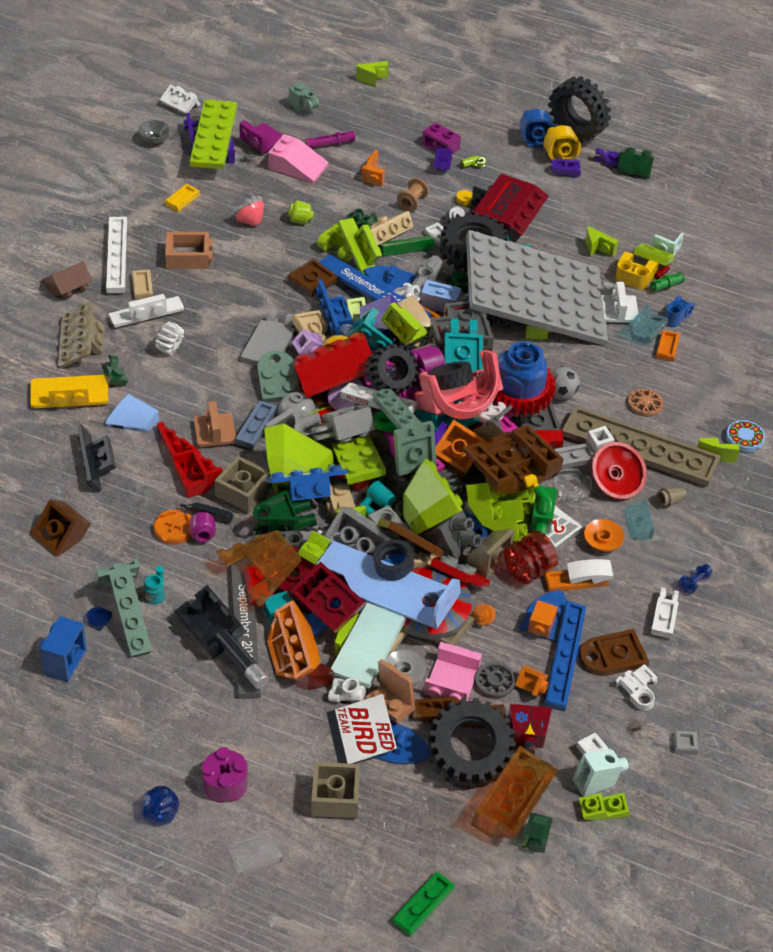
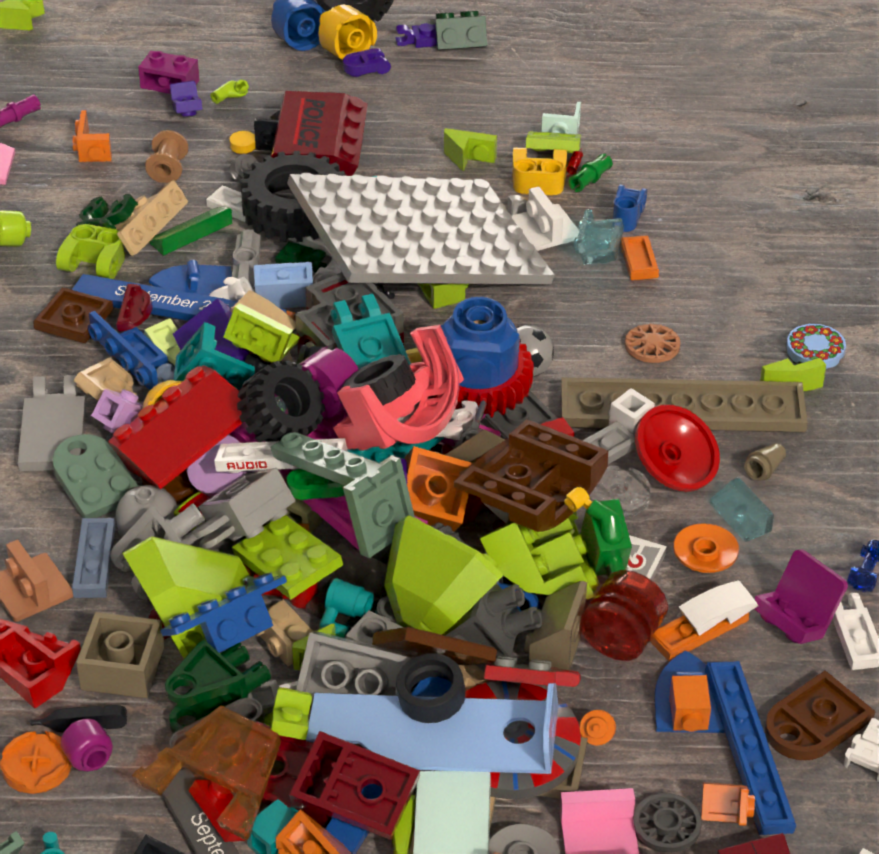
camera: 20 degrees left, 5 degrees down
lime bracket [338,218,382,275] -> none
none -> dark red tile [116,284,152,332]
none -> magenta bracket [754,549,848,644]

